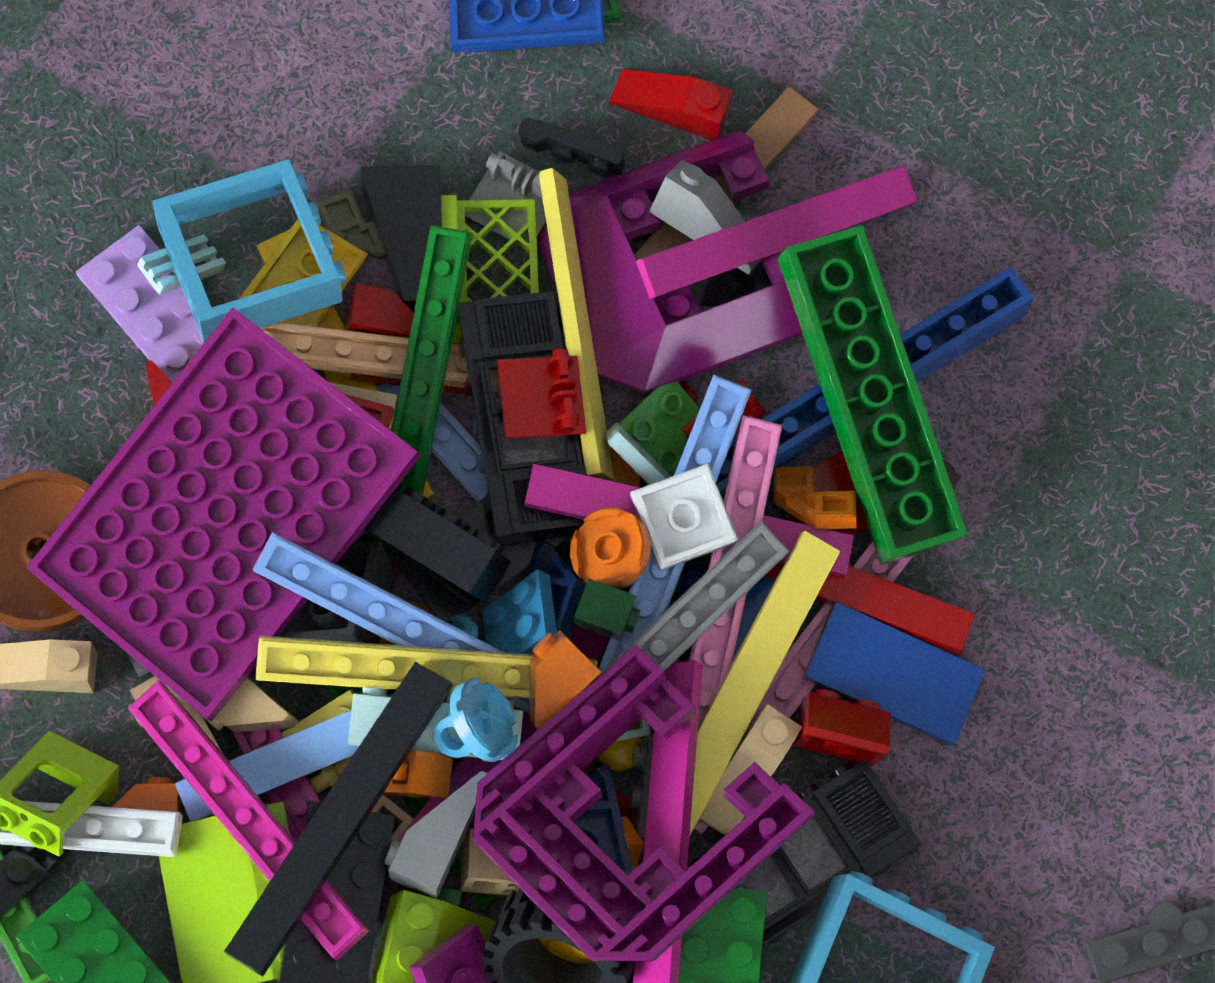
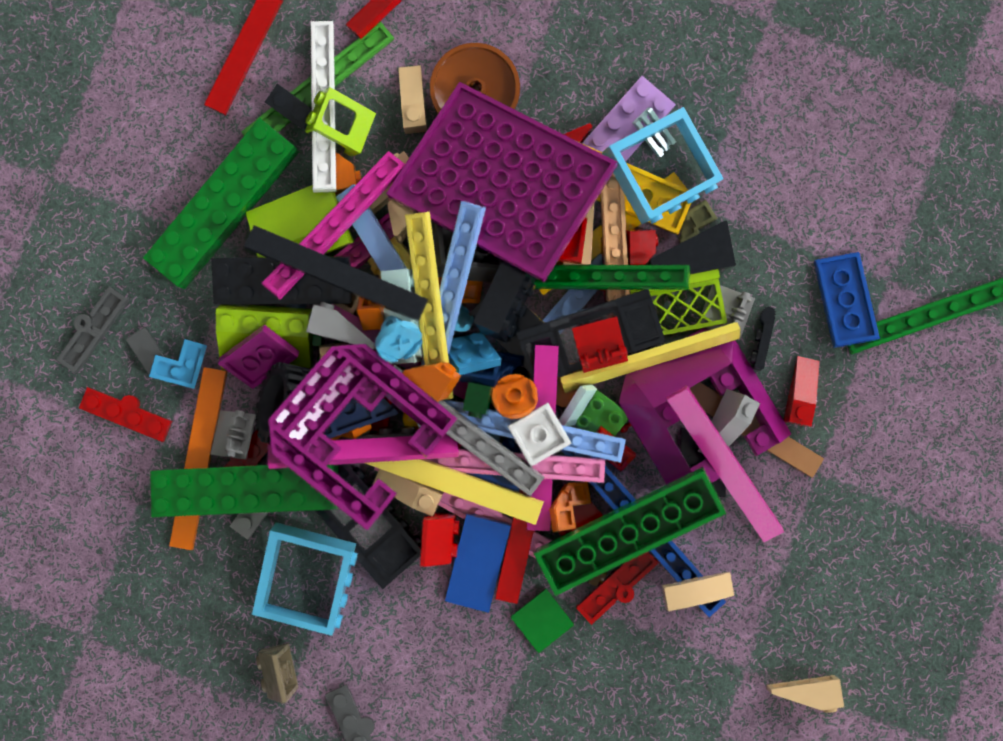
camera: 85 degrees right, 15 degrees up
none -> green tile [510,588,574,653]
none -> red hinge [576,551,659,625]
none -> tan slope [662,572,734,611]
none -> tan slope [766,675,844,713]

